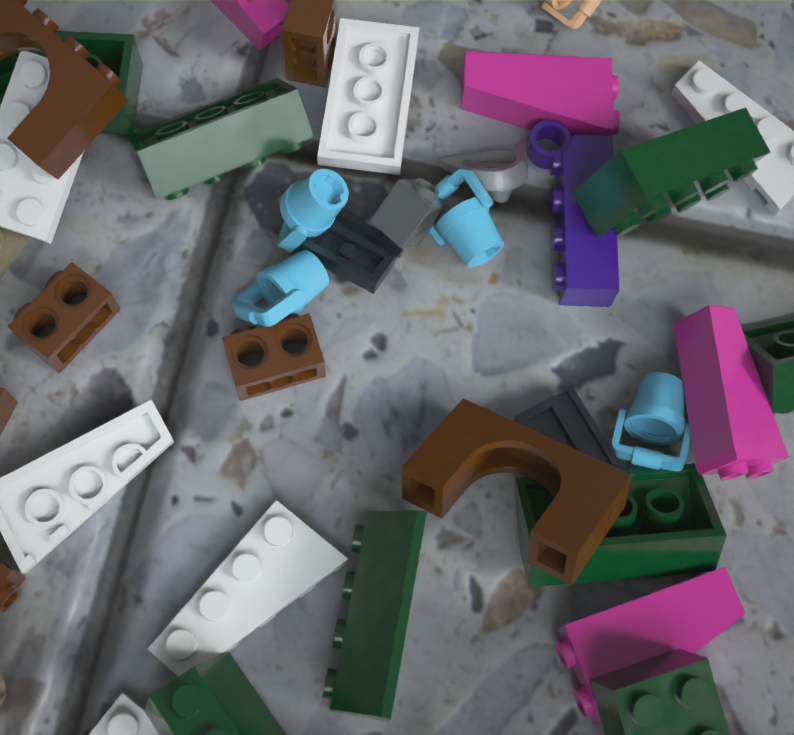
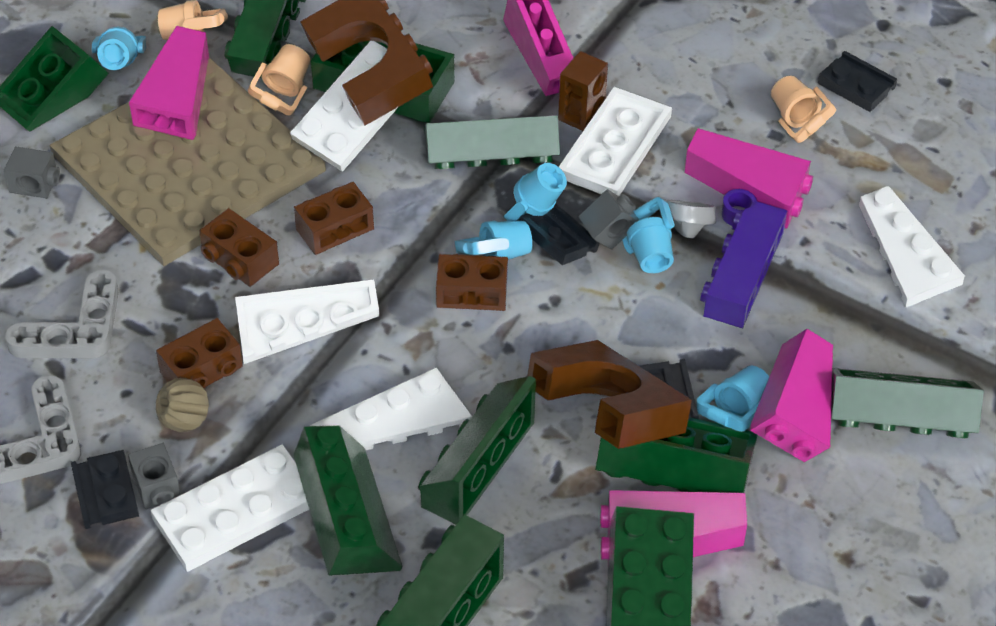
camera: 25 degrees right, 20 degrees down
dark green brick [573,107,771,238] -> none

